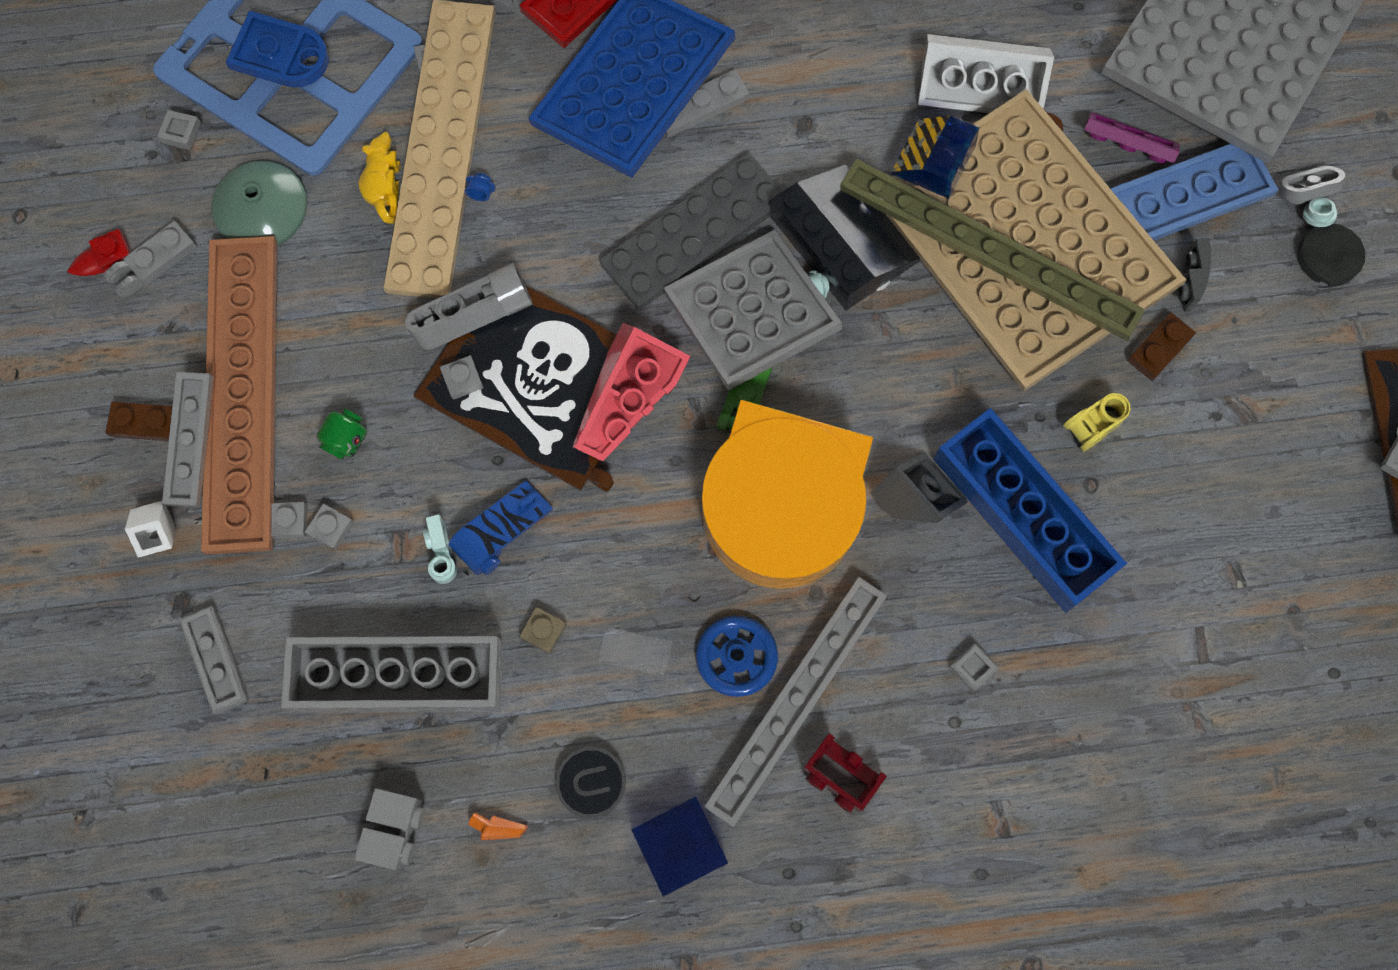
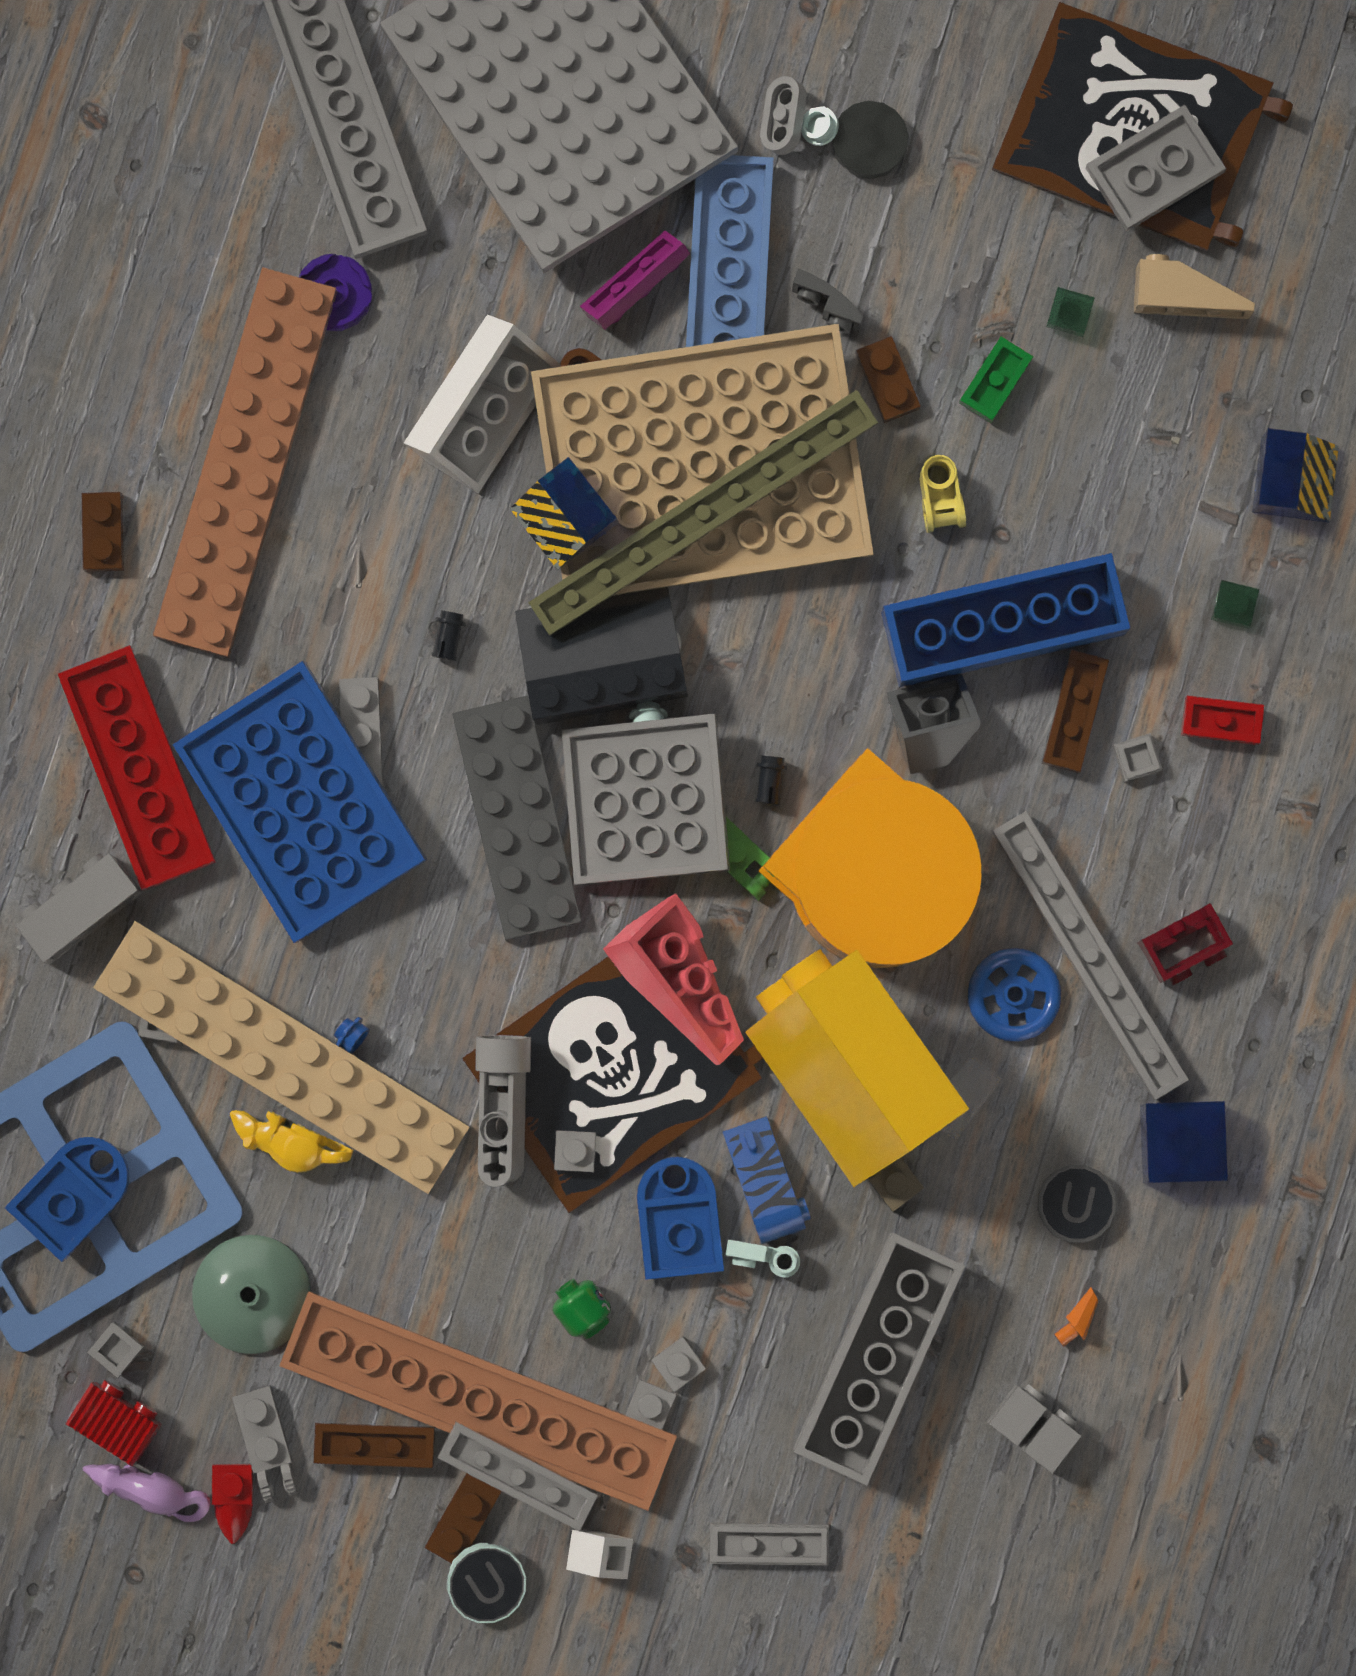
camera: 65 degrees left, 10 degrees up
none -> red brick [65,1380,162,1466]
none -> lavender animal [83,1464,211,1522]
none -> reddish brown plate [313,1423,435,1468]
none -> black pin [432,610,466,661]
none -> black tile [446,1543,526,1623]
none -> blue plate [637,1157,724,1280]
none -> yellow brick [745,949,969,1187]
none -> black pin [755,755,787,805]
none -> green plate [959,336,1033,423]
none -> reddish brown plate [1041,650,1109,773]
none -> clear green plate [1046,287,1095,337]
none -> tan slope [1134,254,1255,319]
none -> red plate [1181,695,1264,745]
none -> clear green plate [1211,580,1259,629]
none -> clear blue slope [1252,428,1339,523]

